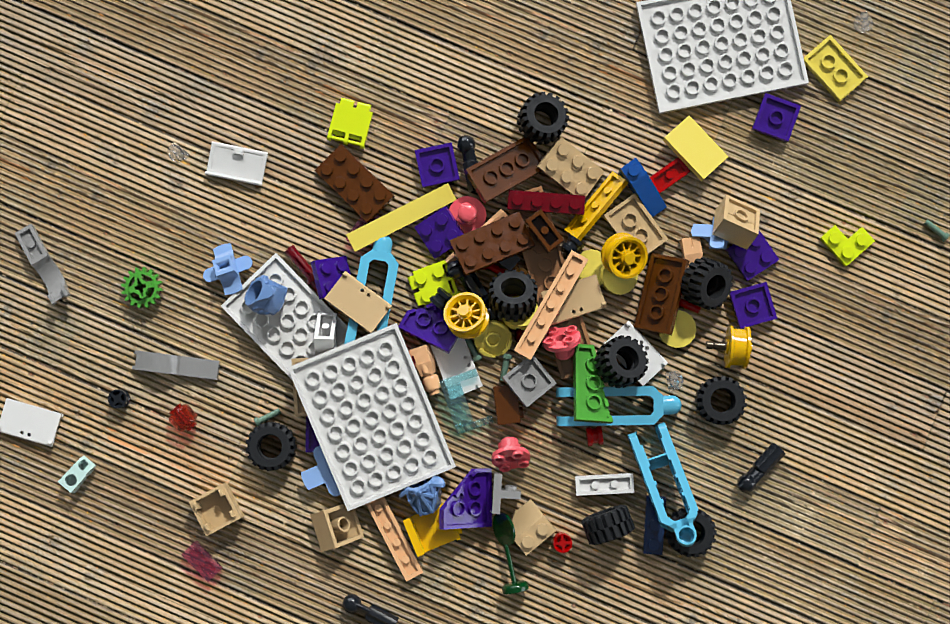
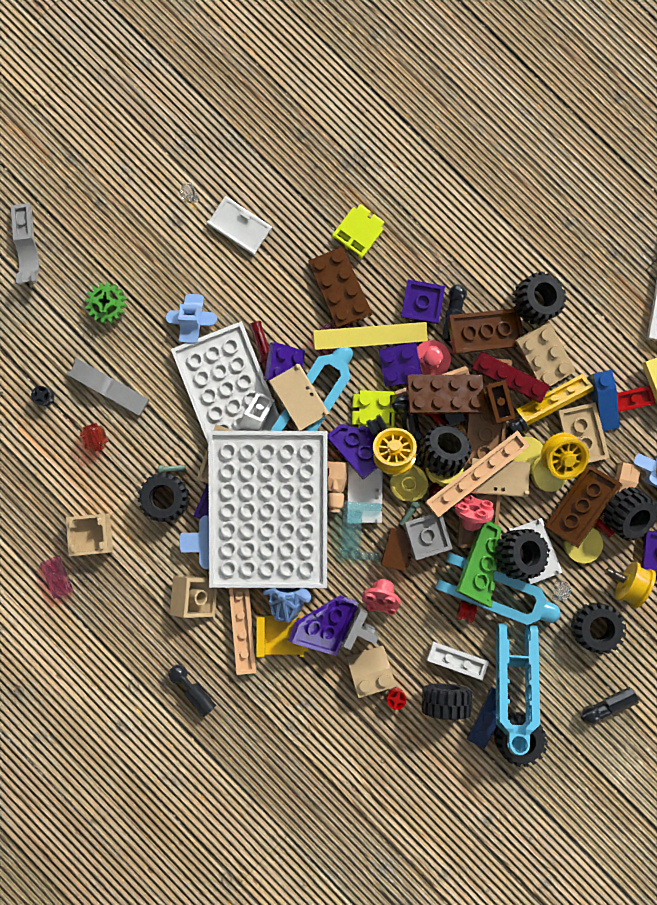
camera: 15 degrees right, 0 degrees up
medium blue piece [244,275,288,315] -> none
sand green piece [465,339,482,362] -> none
dark green piece [493,512,529,594] -> none

